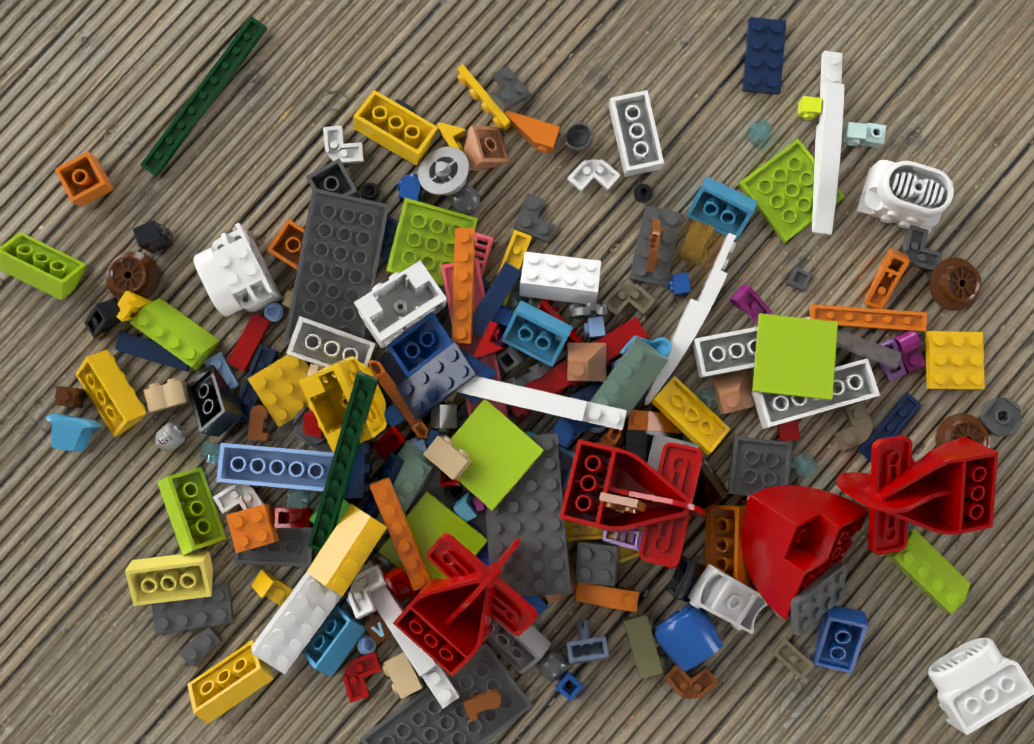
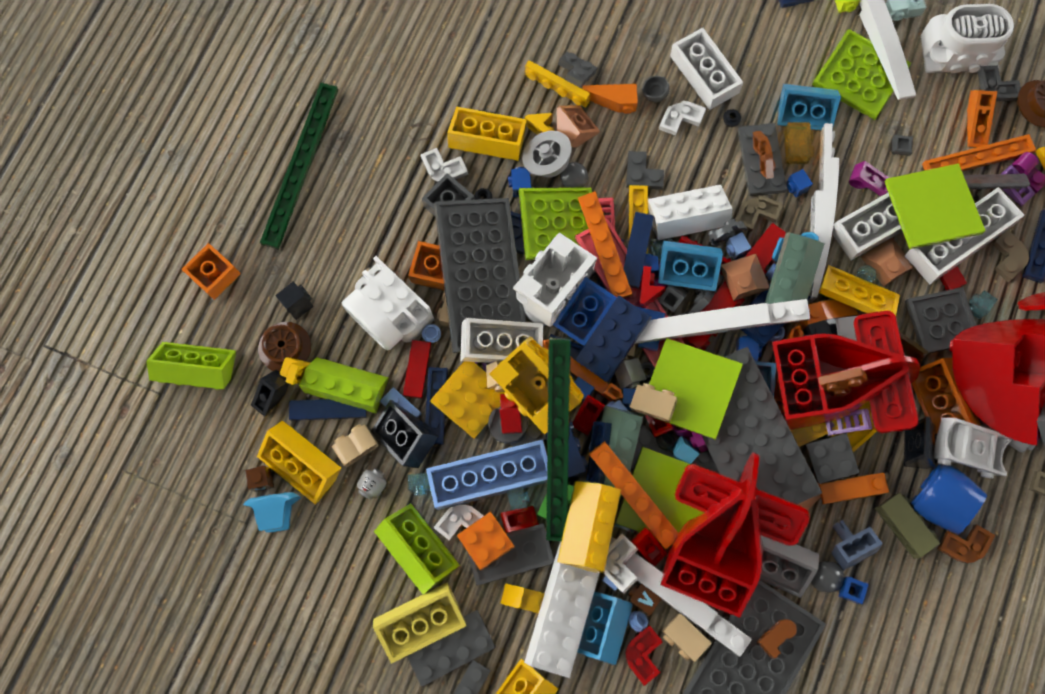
camera: 20 degrees left, 10 degrees down
dark orange leg [248,405,272,441] -> none
clear light blue plate [746,119,774,147] -> none

